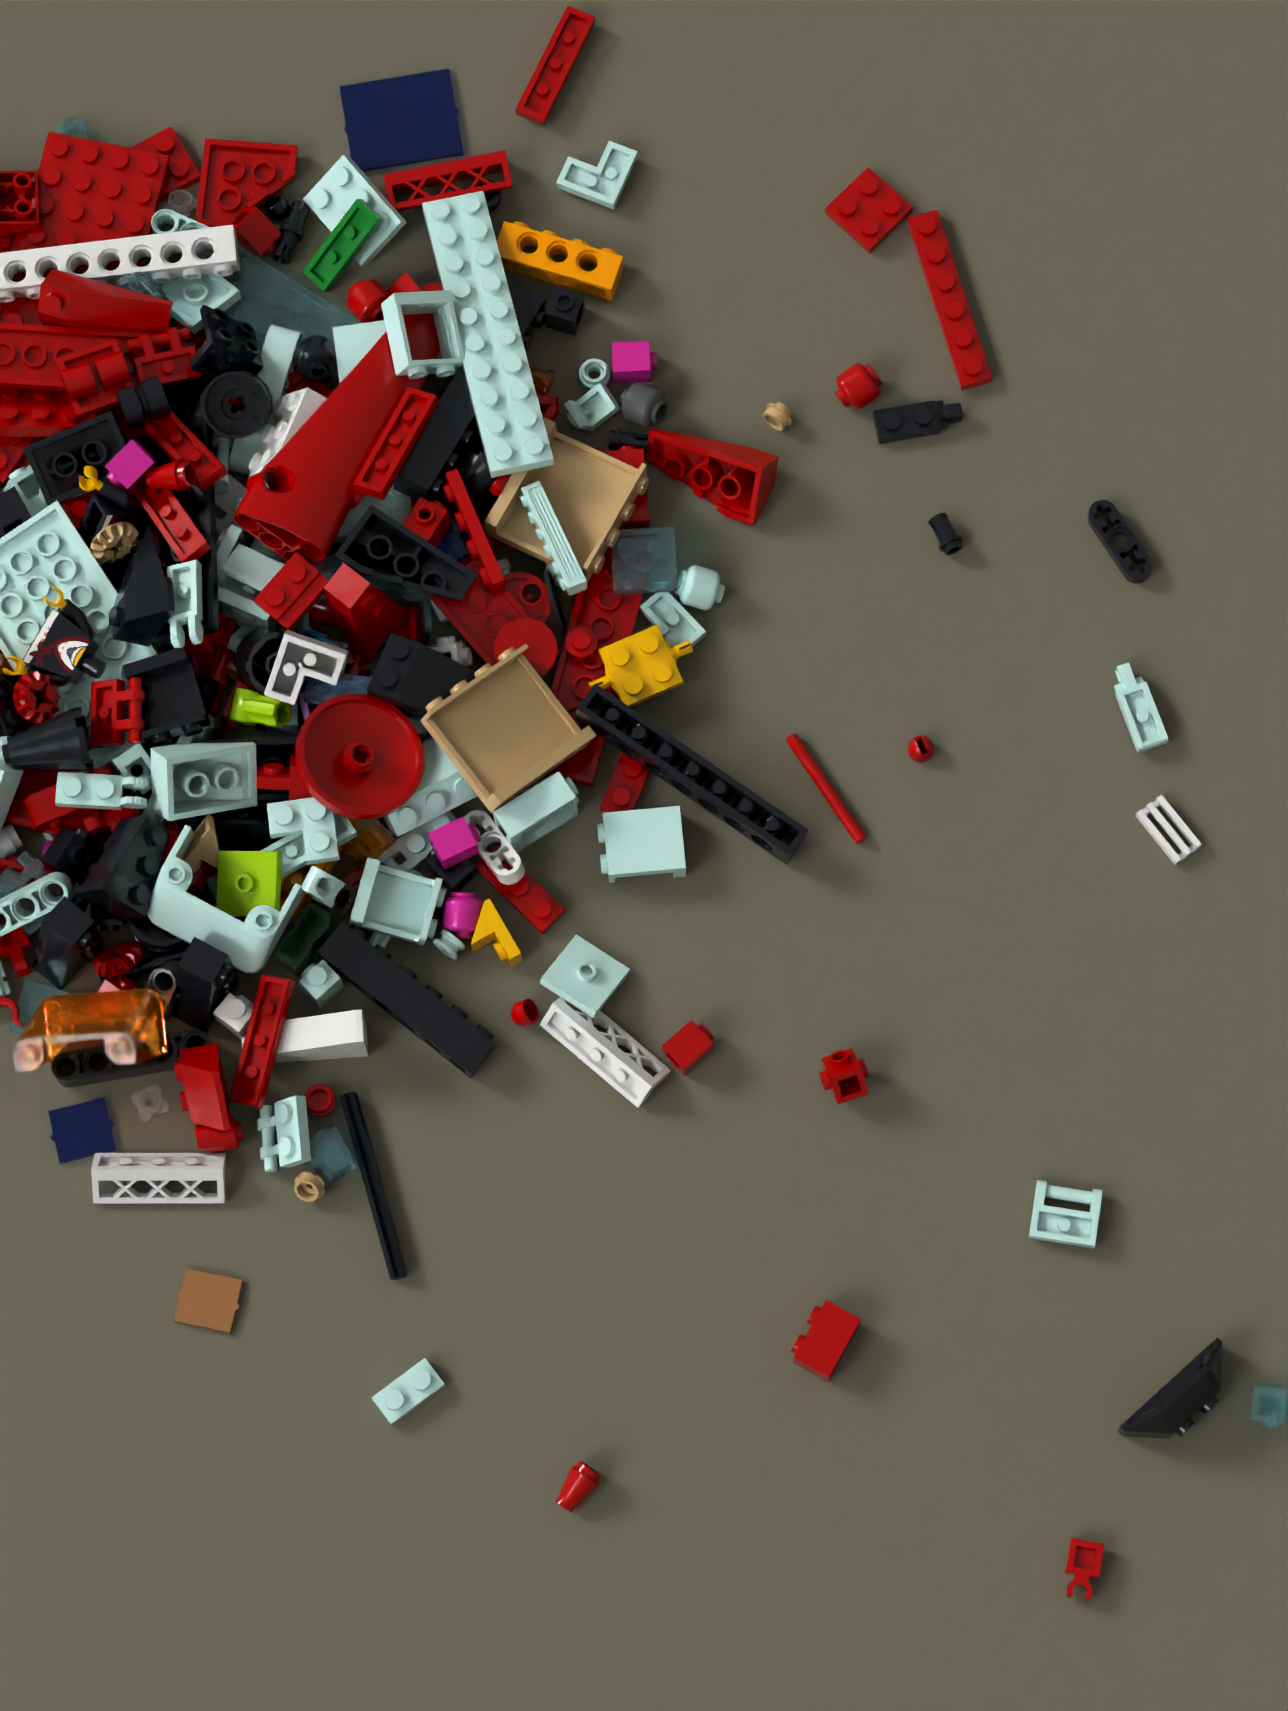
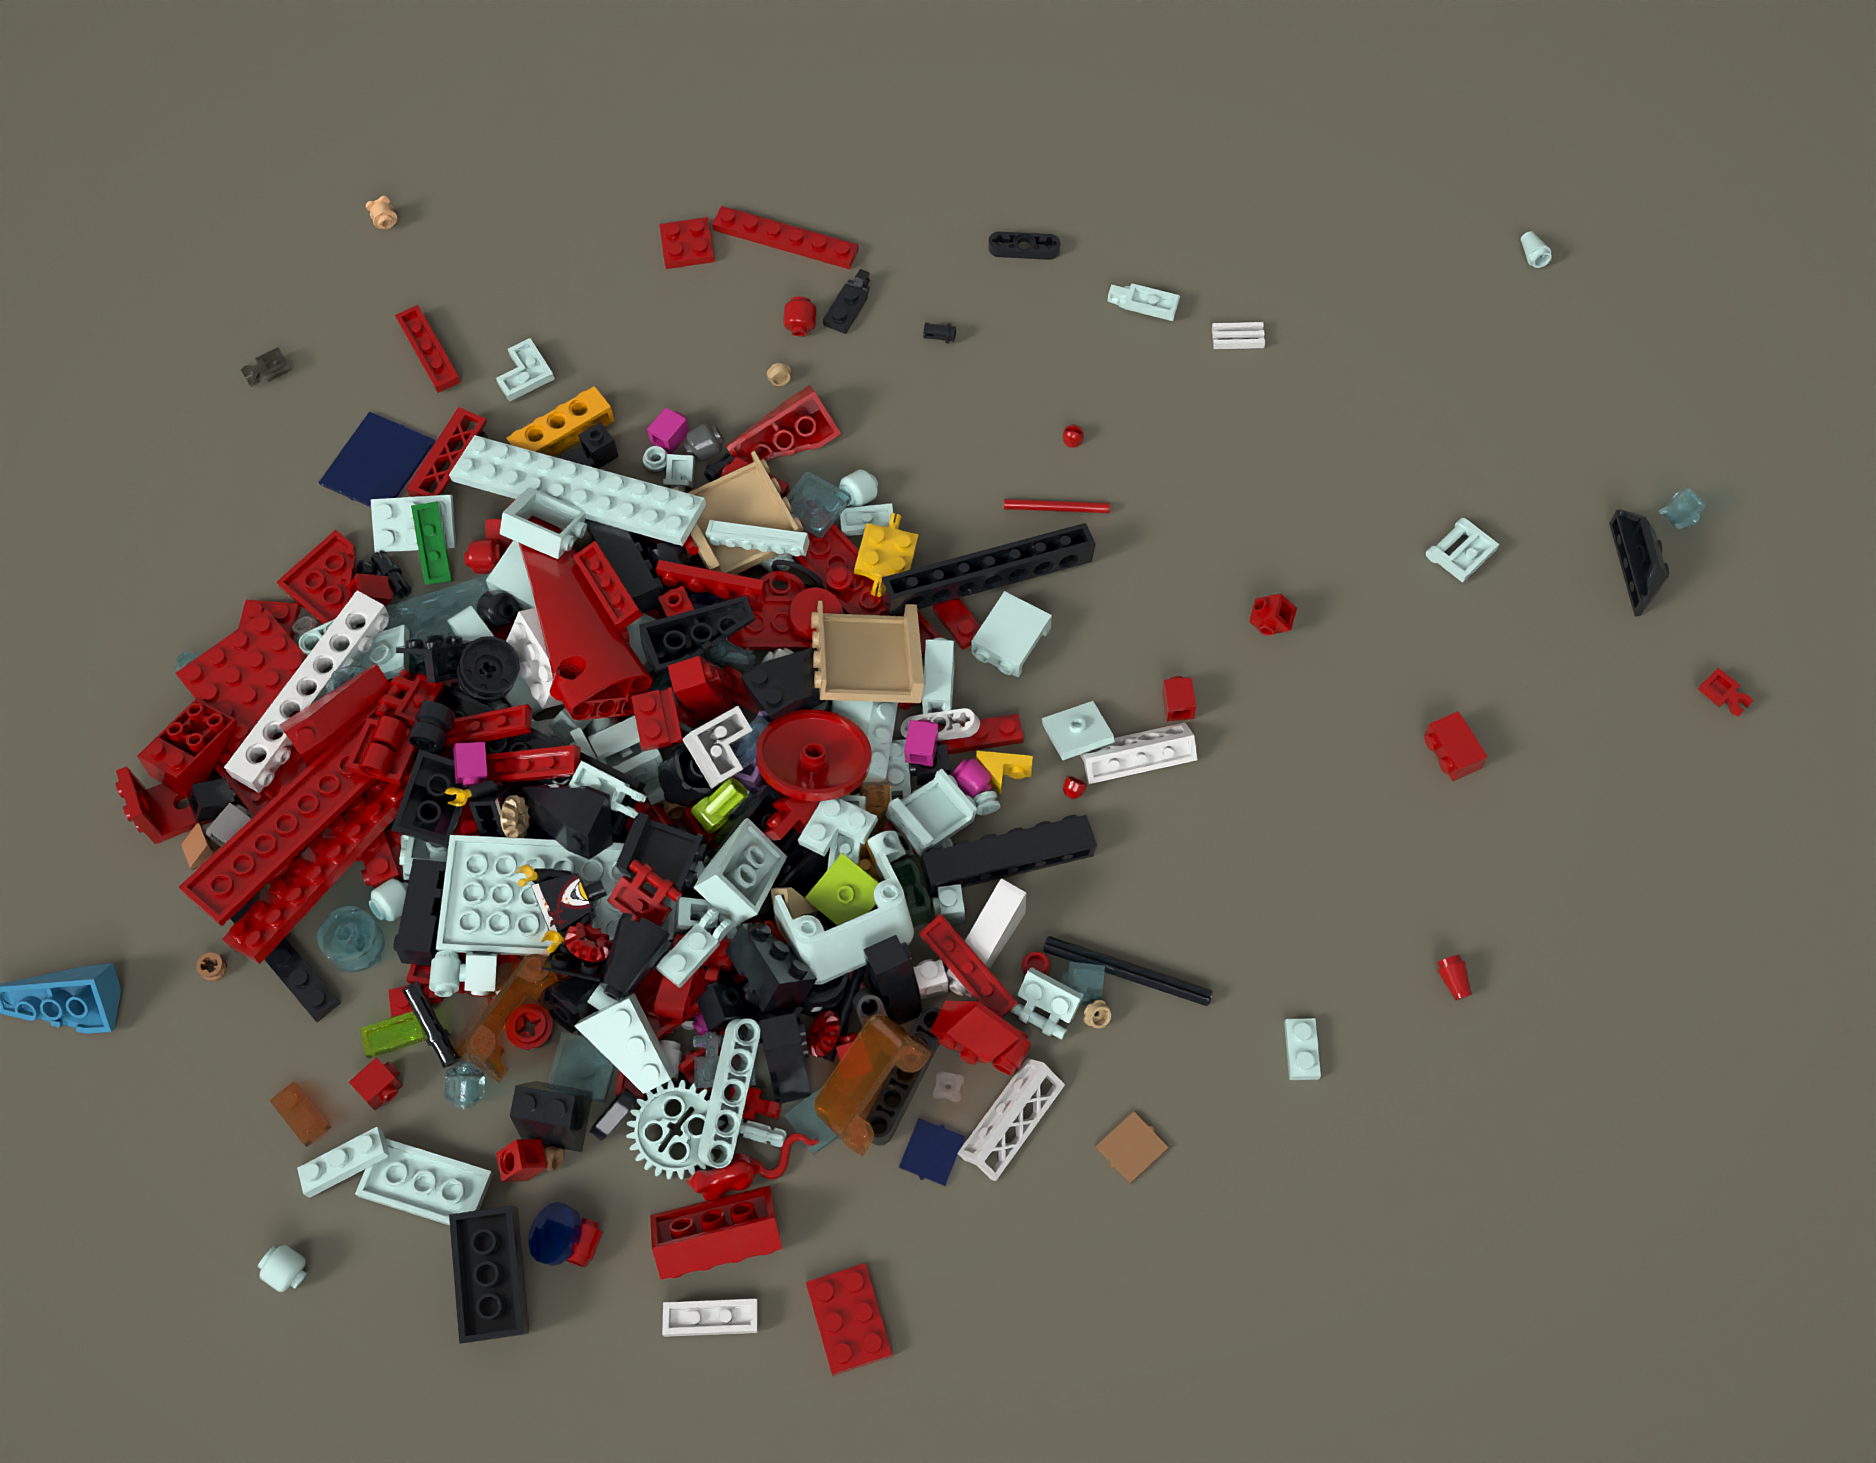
camera: 55 degrees left, 10 degrees down
red cone [146,459,196,491] -> none

